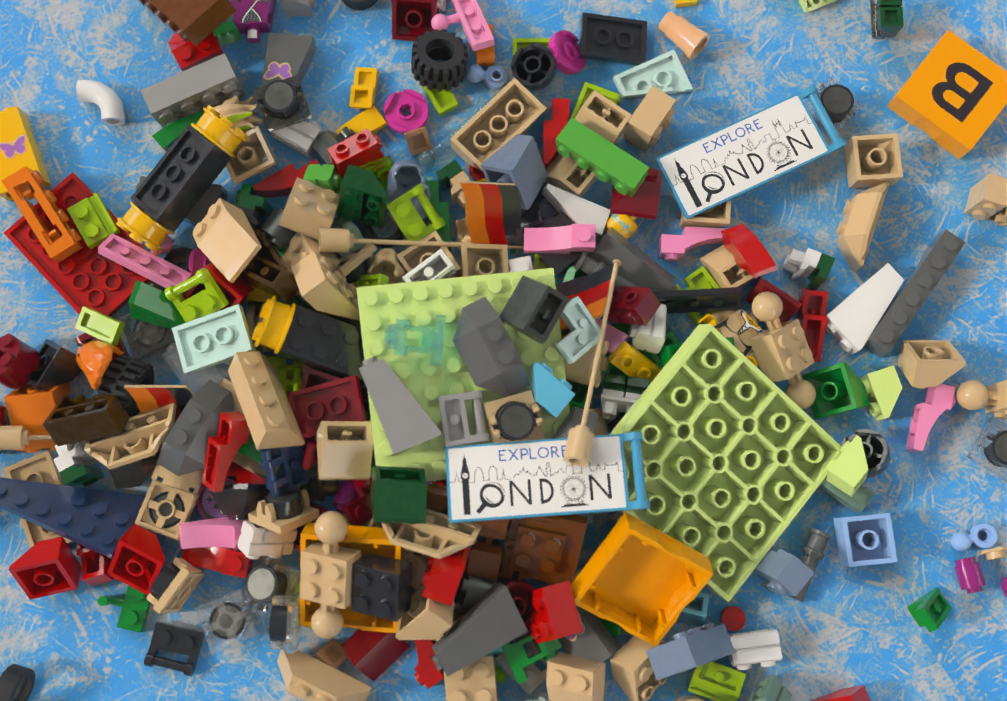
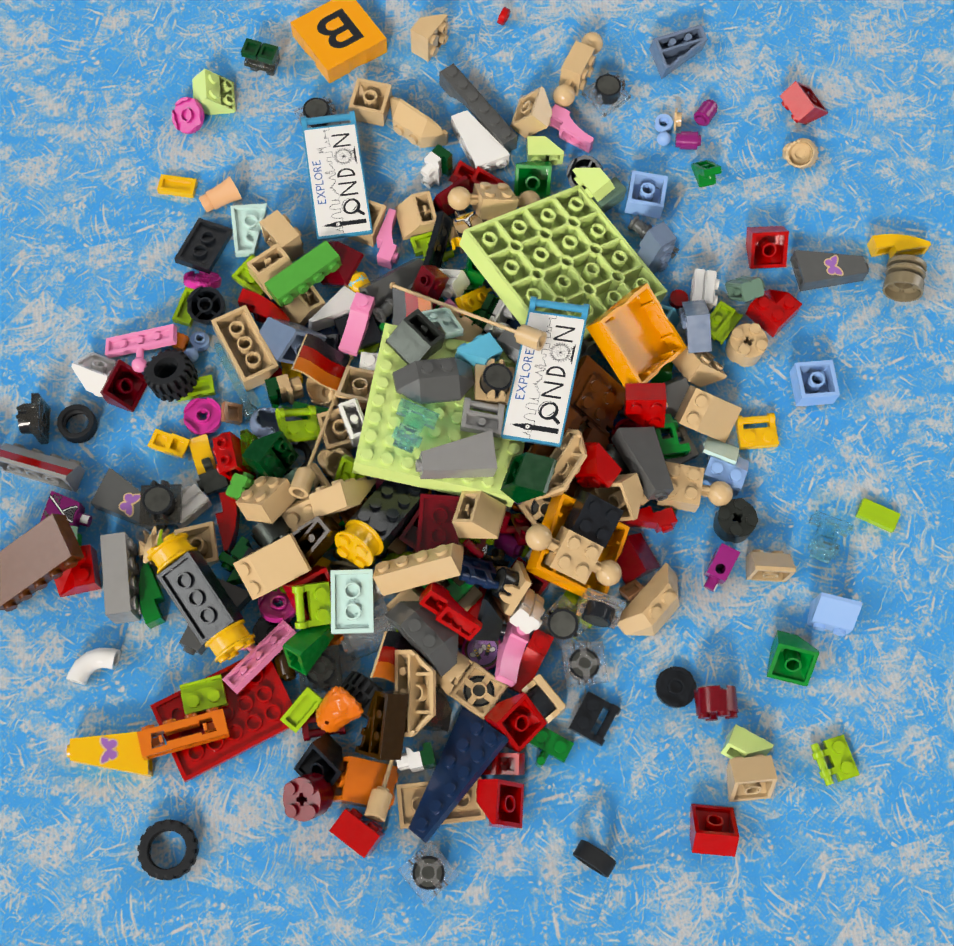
camera: 80 degrees left, 10 degrees down
red slope [721,224,777,278] -> none

